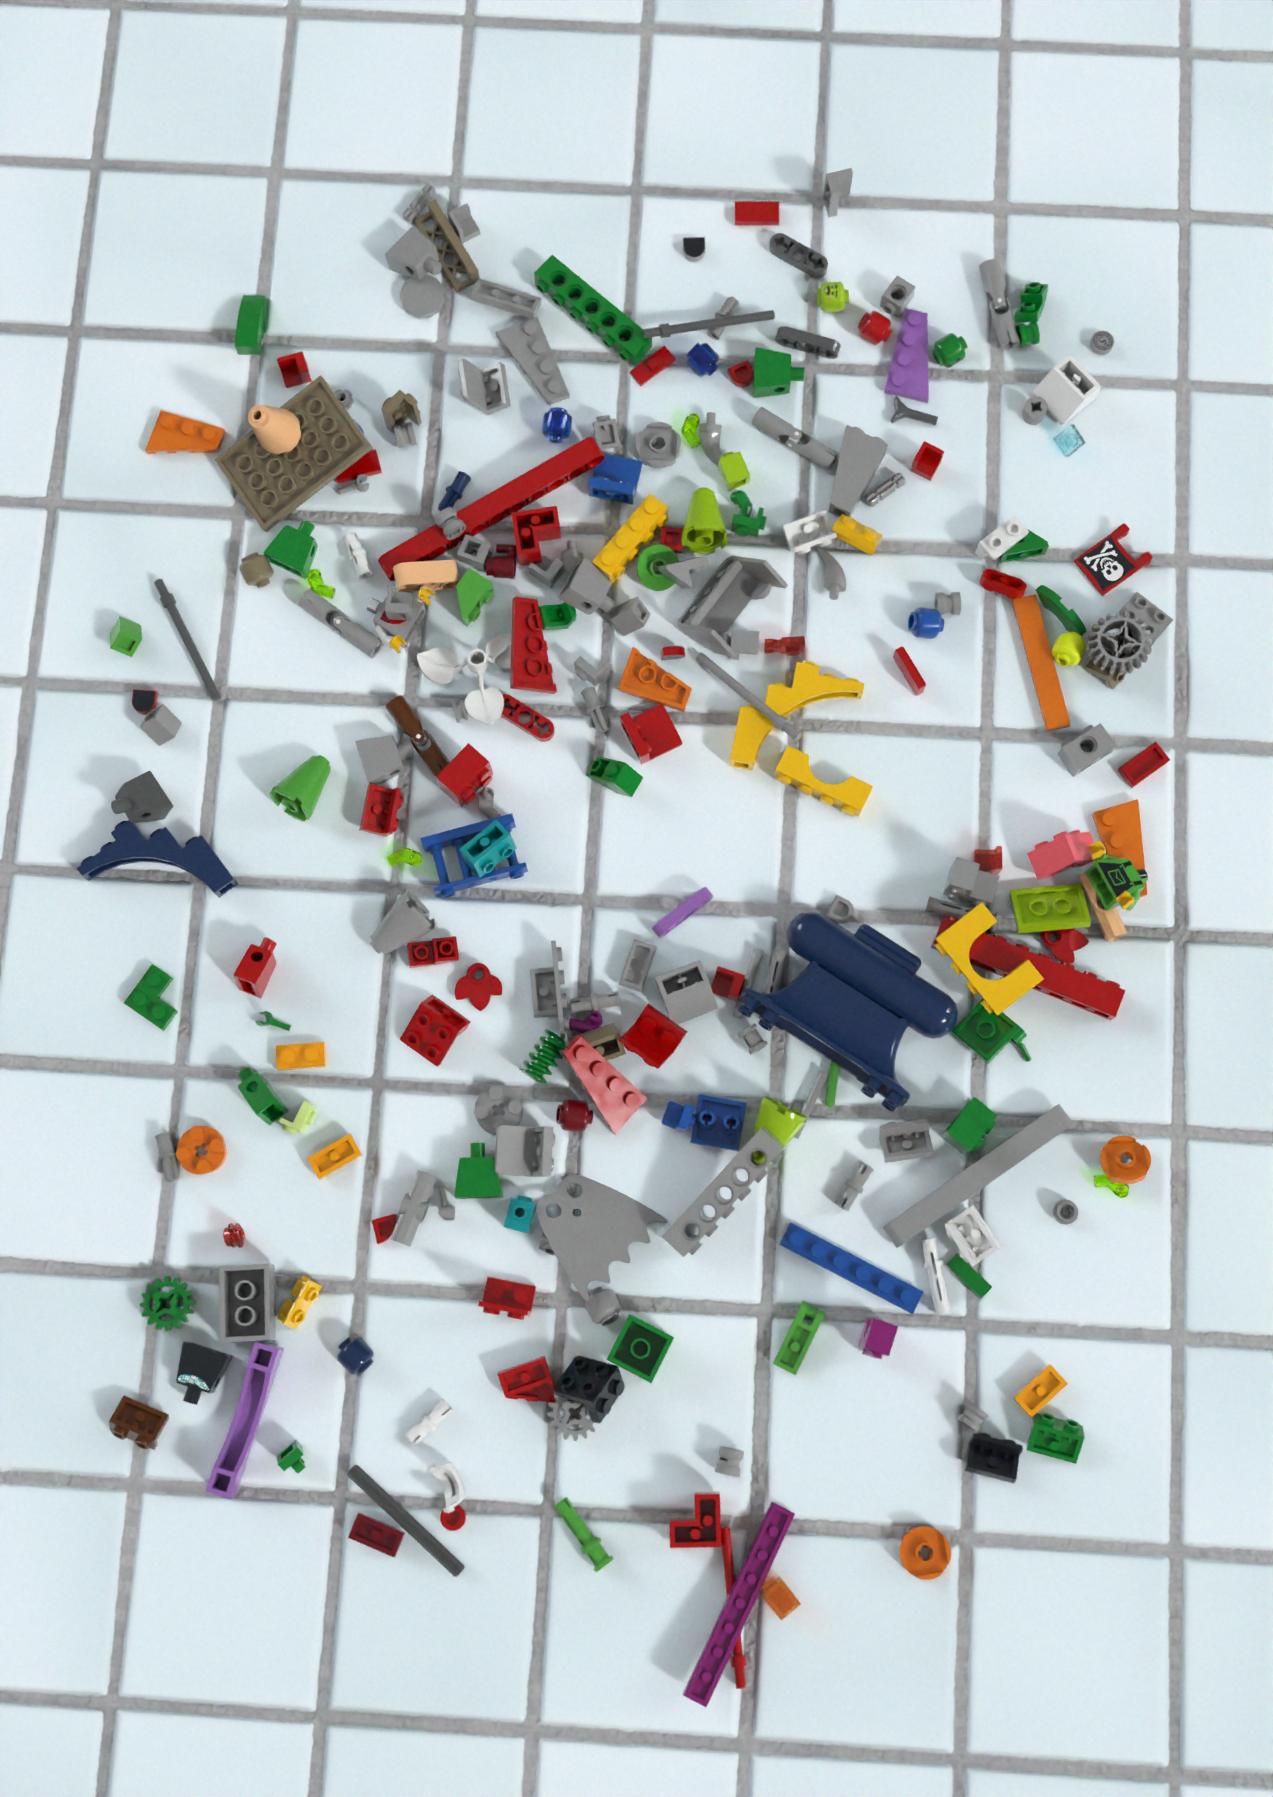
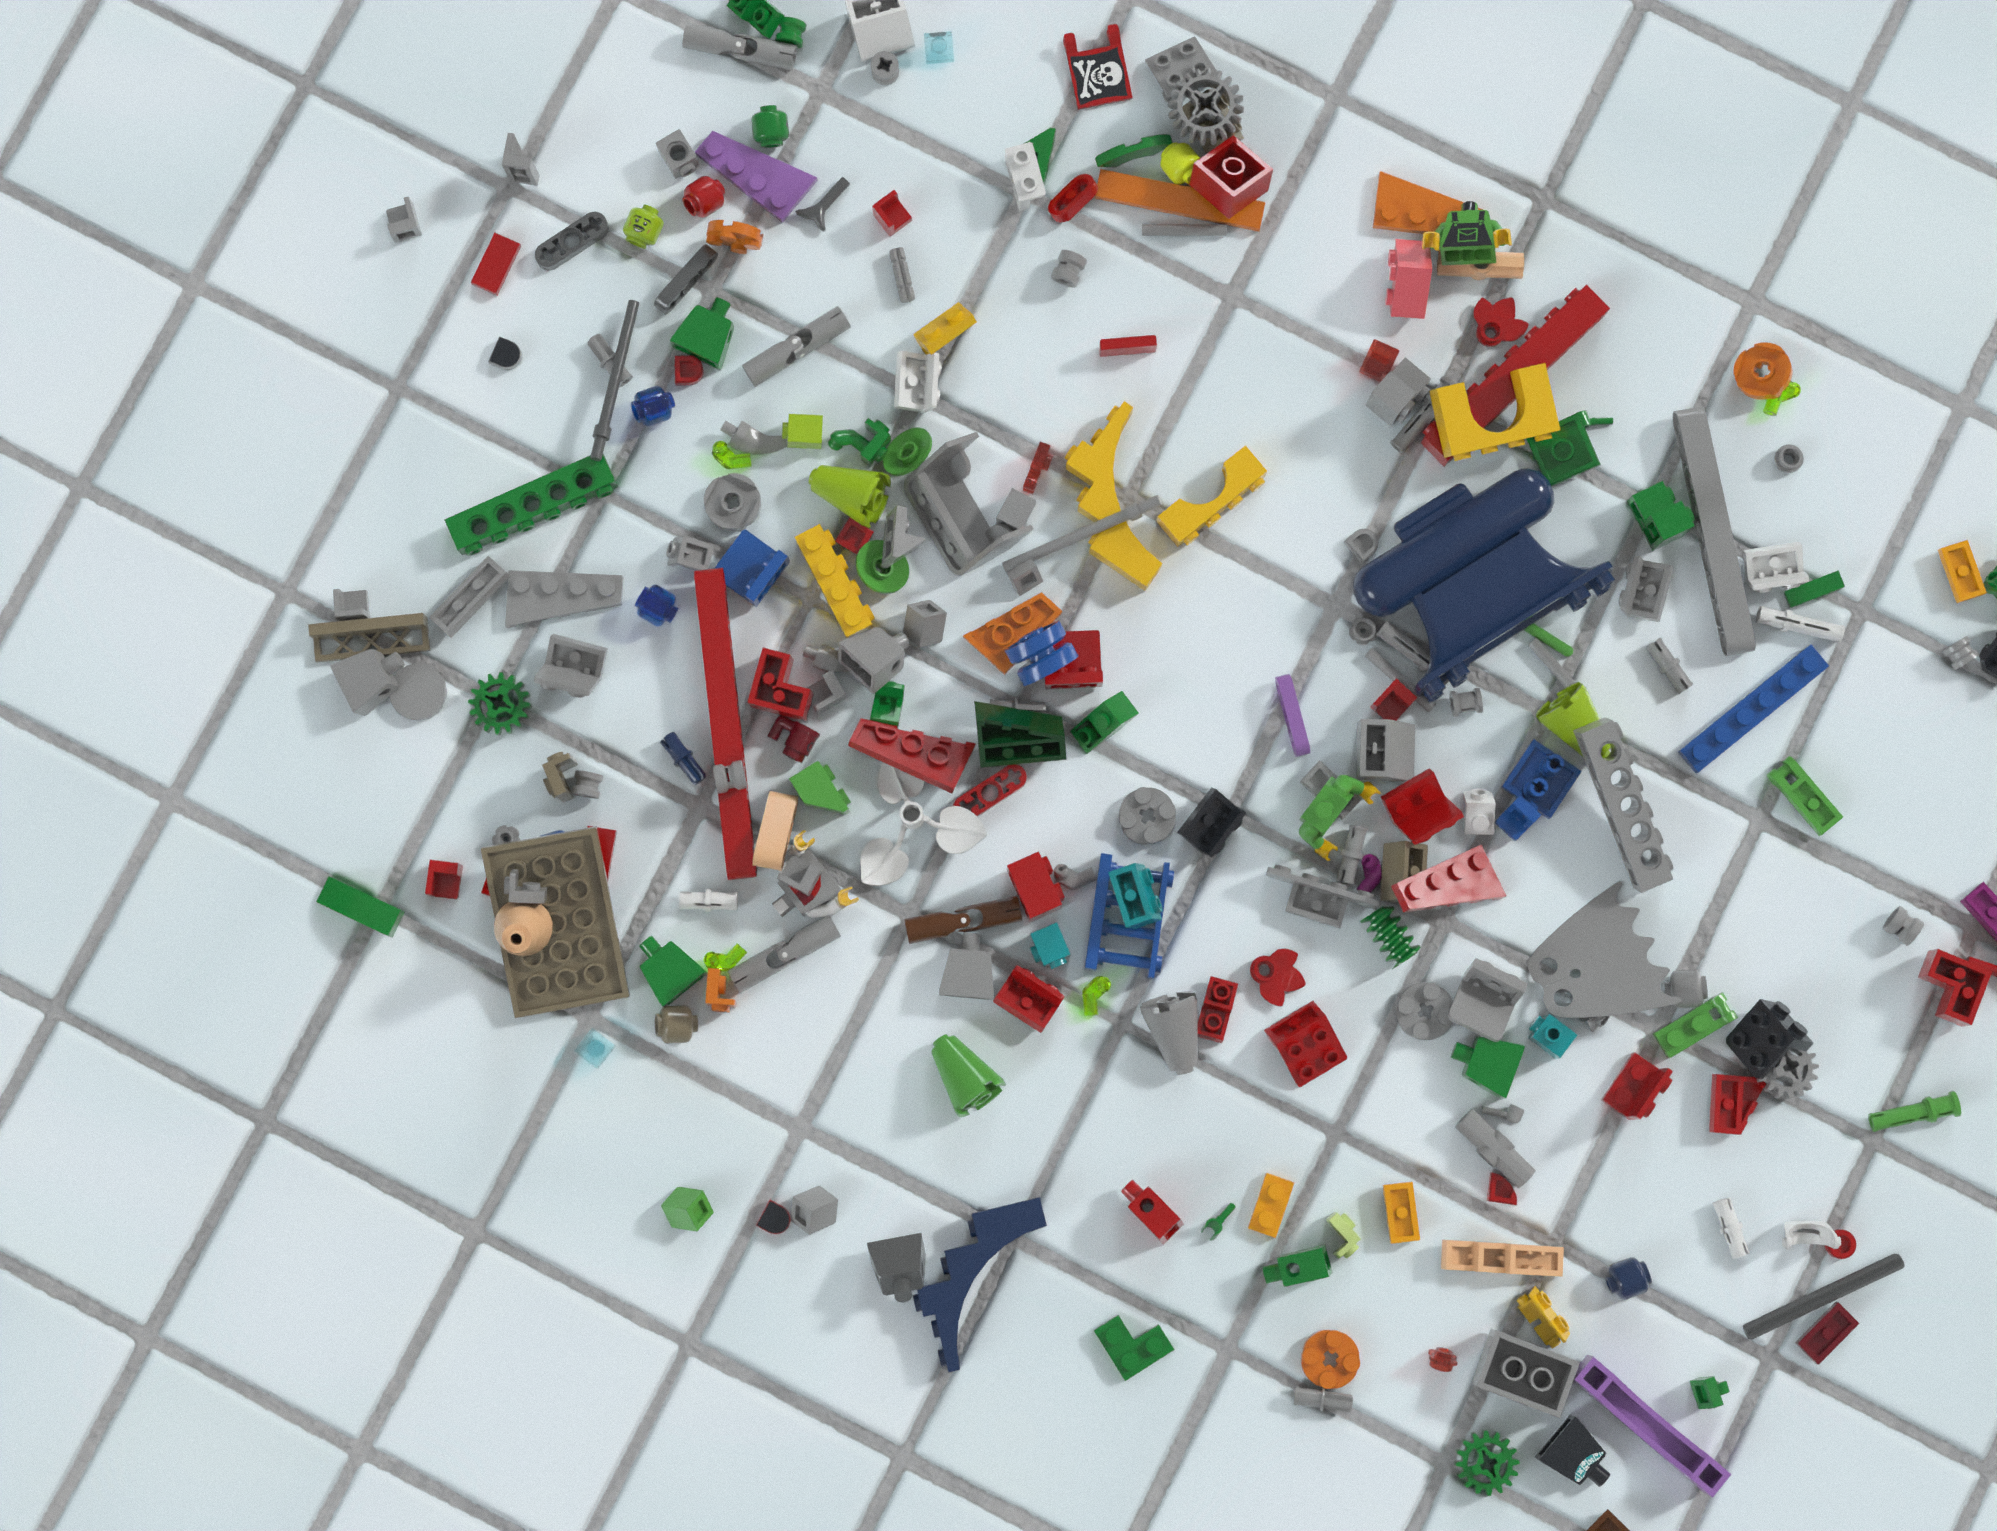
camera: 70 degrees left, 5 degrees up
orange wing [145,410,226,454] -> none
dark grey bar [154,579,221,701] -> none
light grey hand [338,474,369,494] -> none
light grey axle [403,184,436,223] -> none
light grey bush [452,700,468,723] -> none
light grey brick [455,534,493,572] -> none
dark red head [556,1099,593,1132] -> none
light grey bracket [574,656,611,687] -> none
green brick [606,1314,674,1383] -> none
red piece [629,346,676,386] -> none
red tile [660,646,685,660] -> none
light grey bar [817,547,847,600] -> none
light grey slope [828,425,888,517] -> none
magenta arch [858,1318,898,1359] -> none
blue head [908,607,944,639] -> none
lime plate [1009,883,1091,933] -> none
light grey brick [1058,723,1117,777] -> none
red tile [1117,742,1170,788] -> none
none -> light grey panel [386,196,422,243]
none -> green gear [468,672,532,735]
none -> light grey bracket [504,869,547,904]
none -> clear light blue plate [574,1028,616,1069]
none -> orange bracket [705,968,737,1013]
none -> orange plate [706,220,764,254]
none -> bright green dish [883,427,932,476]
none -> dark green wedge [974,701,1067,768]
none -> blue wheel [1004,620,1079,686]
none -> light grey plate [1007,558,1043,596]
none -> teal brick [1029,922,1071,970]
none -> light grey plate [1119,787,1176,845]
none -> light grey bar [1142,224,1227,236]
none -> black bracket [1177,787,1246,858]
none -> red brick [1189,135,1273,219]
none -> bright green torso [1299,774,1381,861]
none -> light grey plate [1349,617,1377,645]
none -> light nougat slope [1441,1240,1564,1277]
none -> white bracket [1463,788,1496,835]
none -> bright green plate [1653,992,1738,1059]

